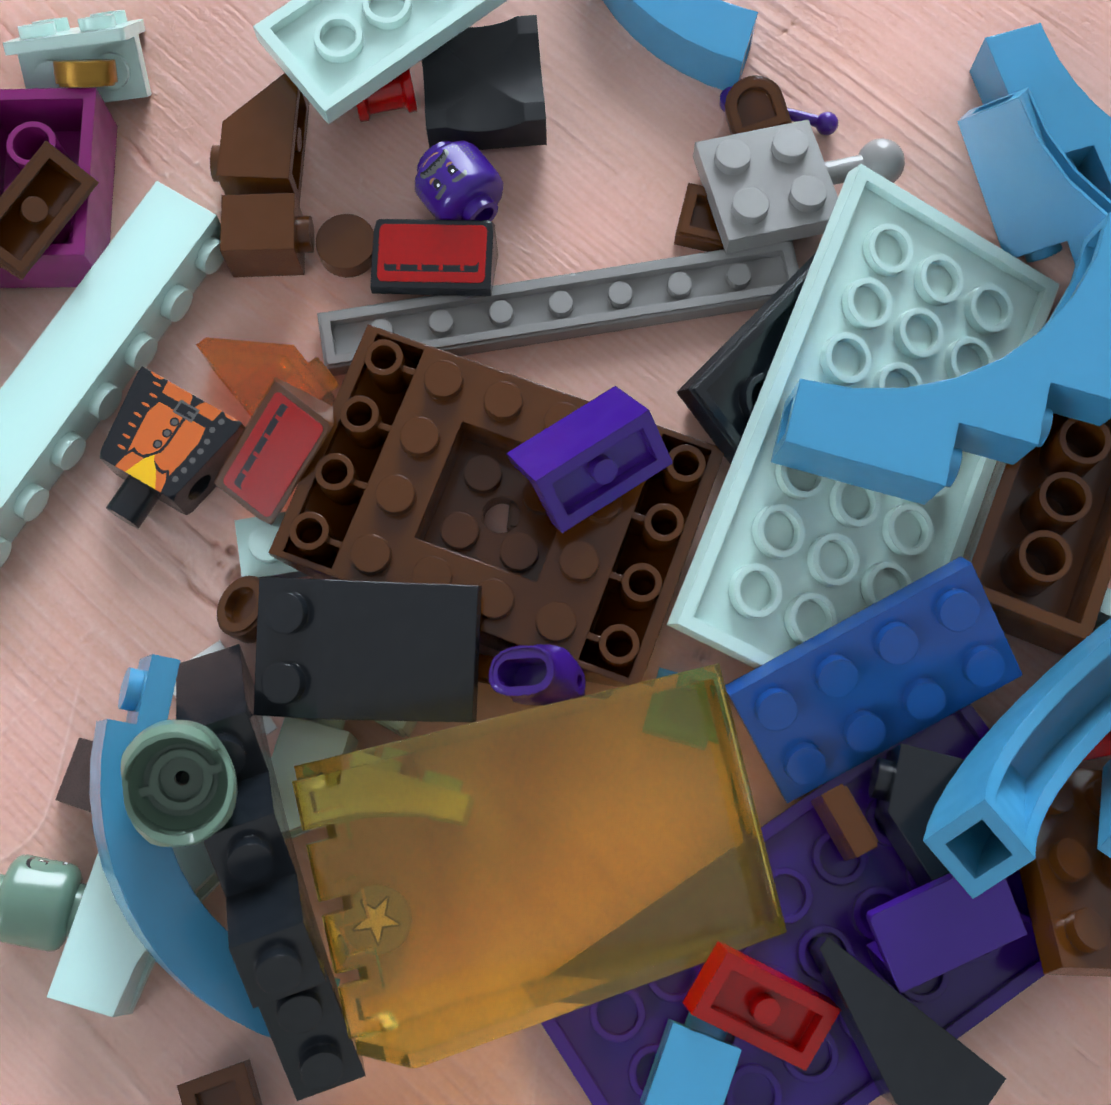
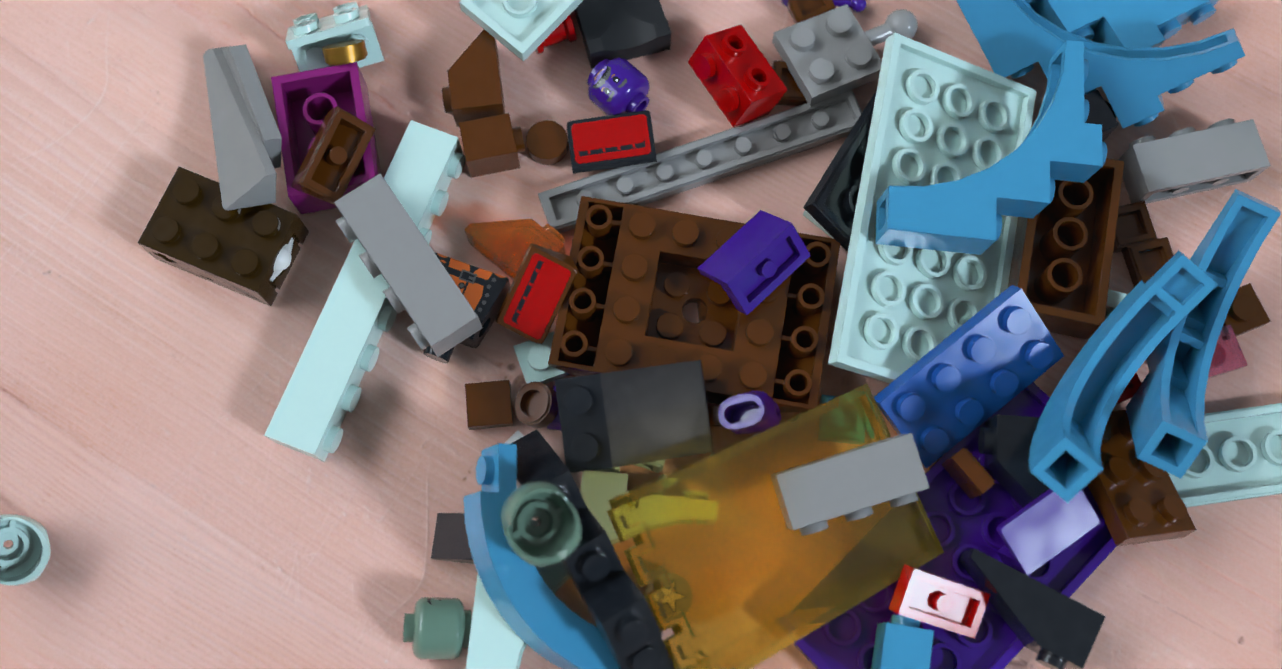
camera: 15 degrees left, 0 degrees up
none -> light grey brick [334,174,483,358]
none -> reddish brown tile [465,380,514,430]
none -> red brick [688,25,788,127]
none -> light grey brick [770,433,929,536]

